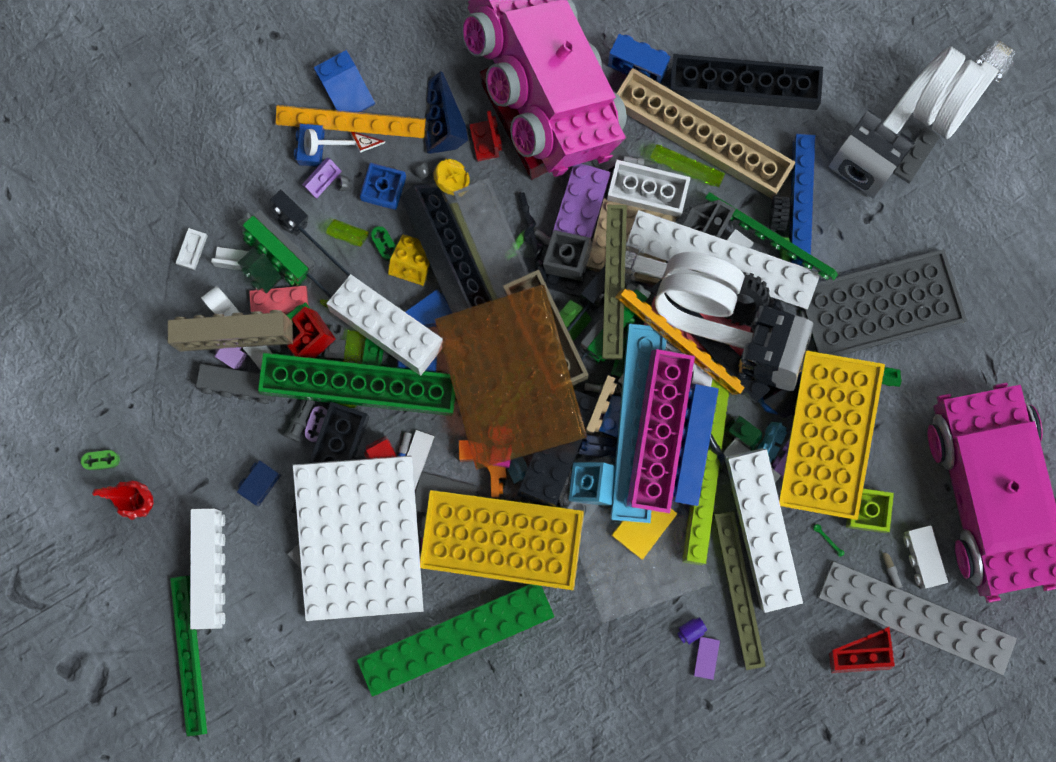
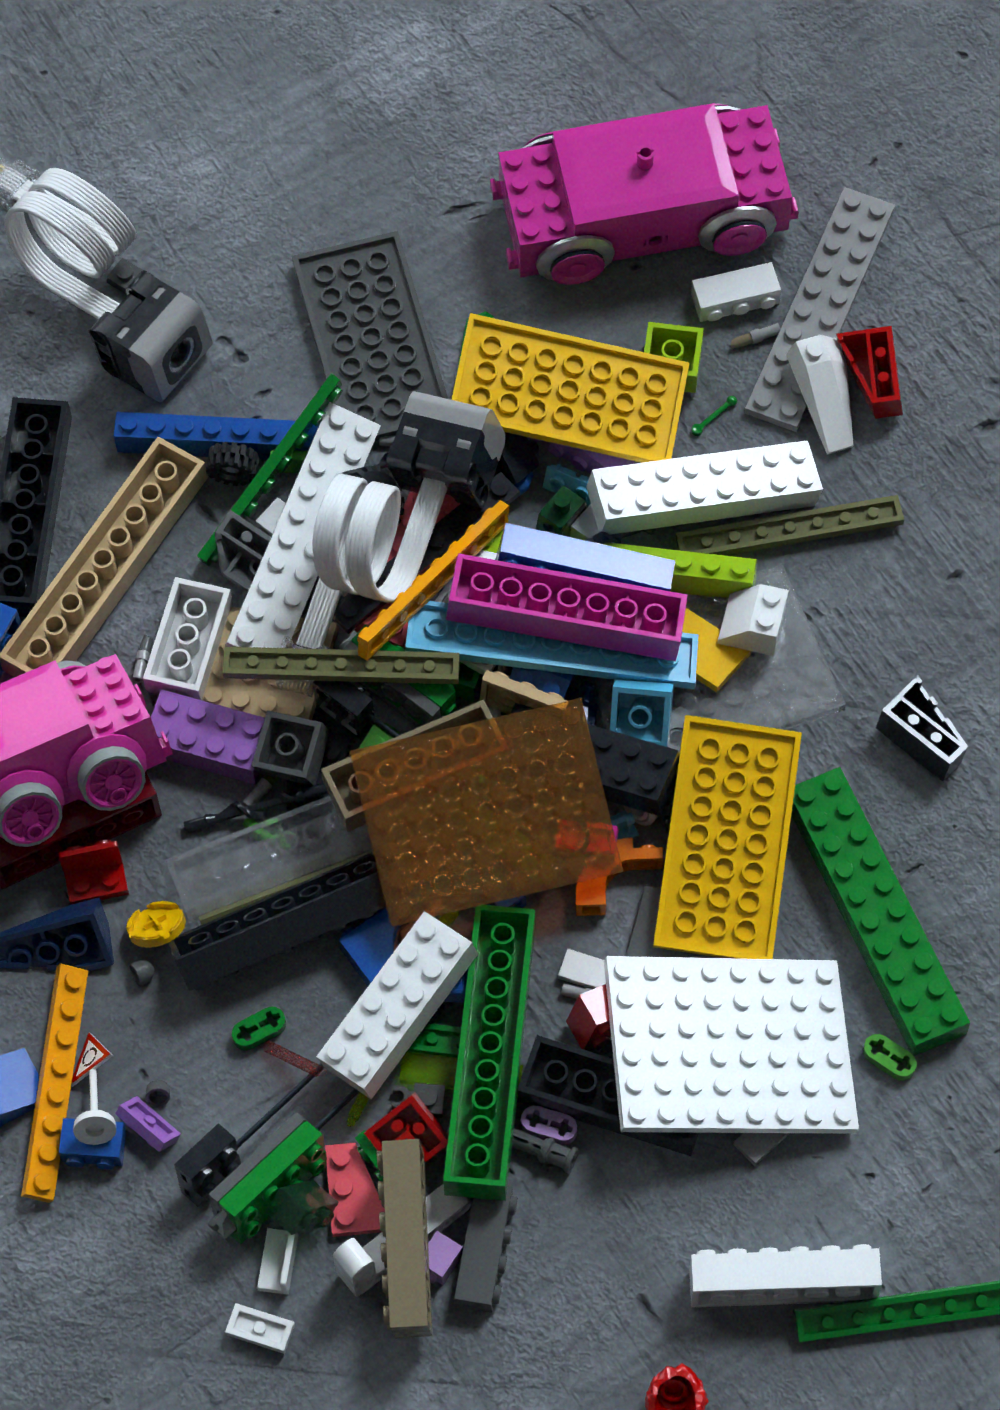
camera: 90 degrees left, 15 degrees down
dark blue brick [237,461,282,507] -> none
clear neon green plate [326,219,369,247] -> none
blue brick [360,163,407,210] -> none
yellow bracket [388,234,430,286] -> none
clear neon green plate [650,144,726,187] -> none
dark purple brick [677,617,707,645] -> none
medium lavender tile [693,637,720,680] -> none
none -> clear red piece [259,1041,327,1077]
none -> white slope [717,584,789,656]
none -> white wedge [786,335,854,455]
none -> bright green beam [863,1034,917,1081]
none -> black wedge [876,675,968,781]

